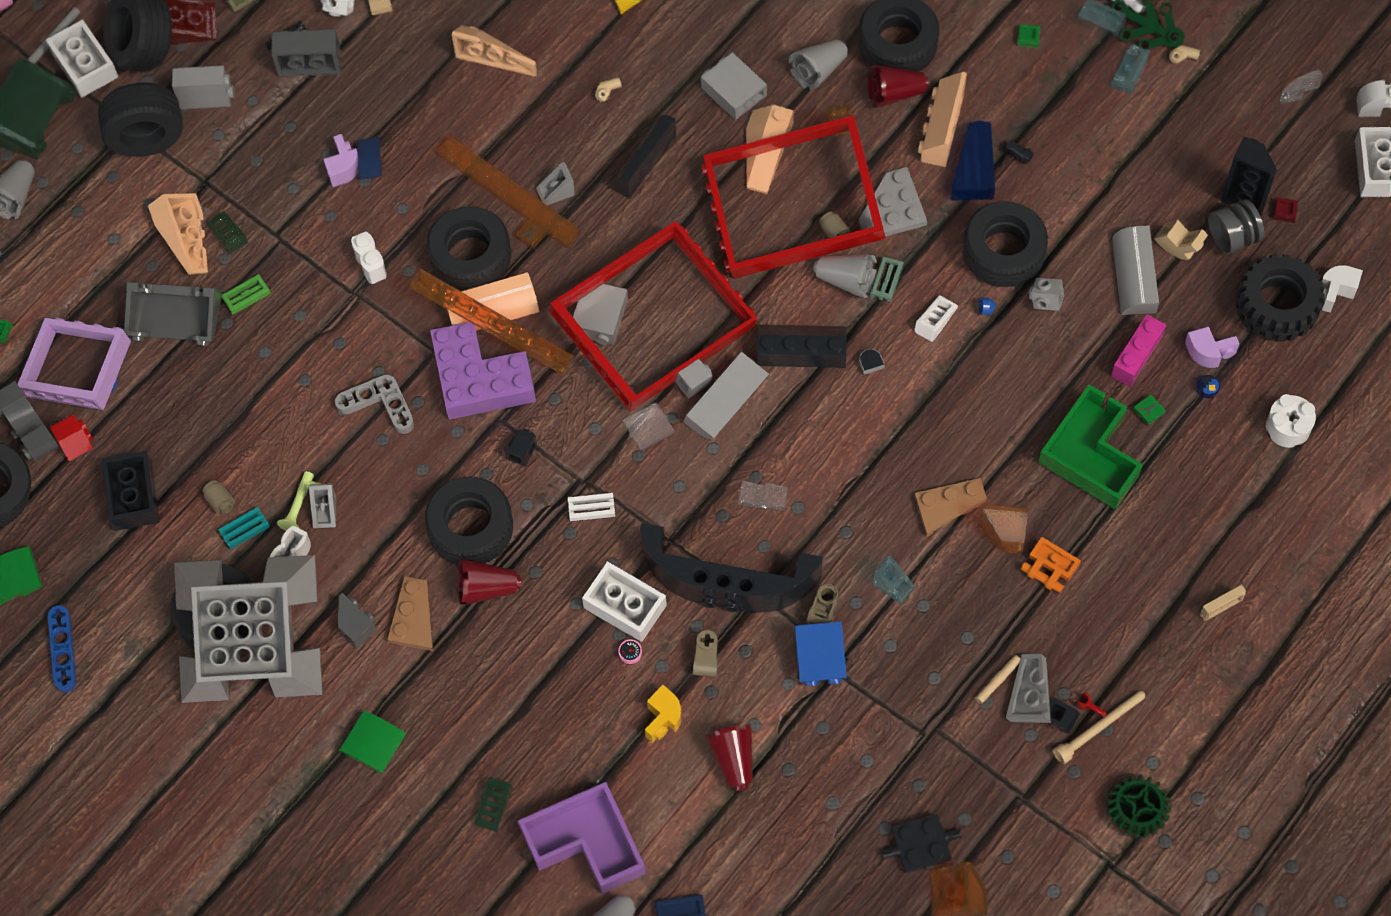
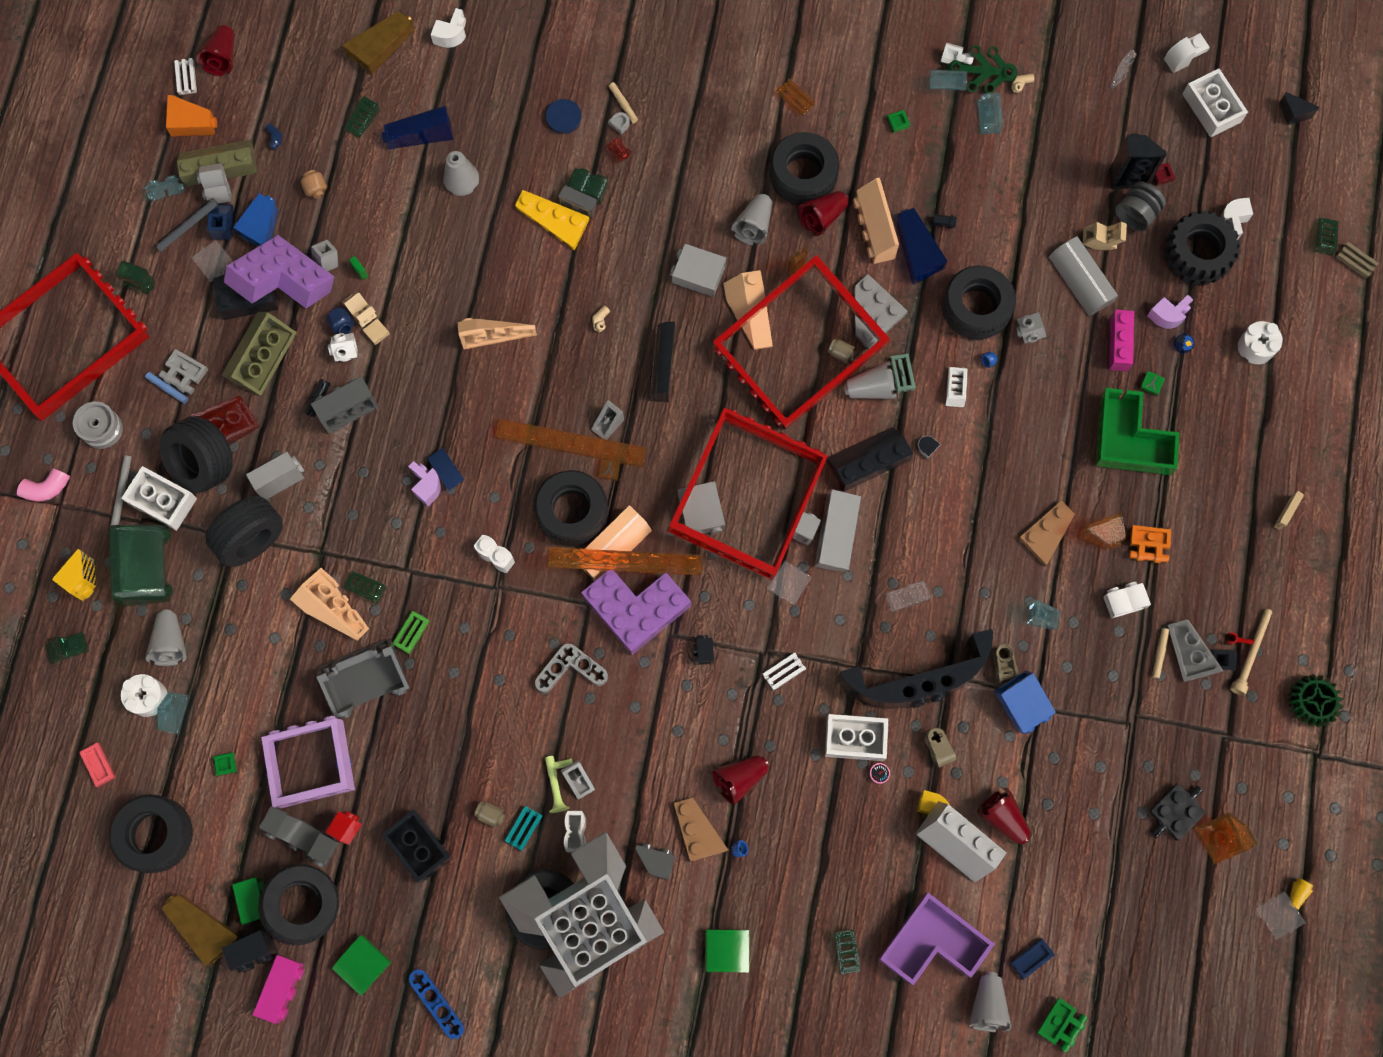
camera: 30 degrees left, 10 degrees up
black tyre [425,476,513,566] -> none
none -> blue hinge [731,840,748,857]
none -> light grey slope [915,801,1007,882]
none -> white brick [1103,582,1151,619]

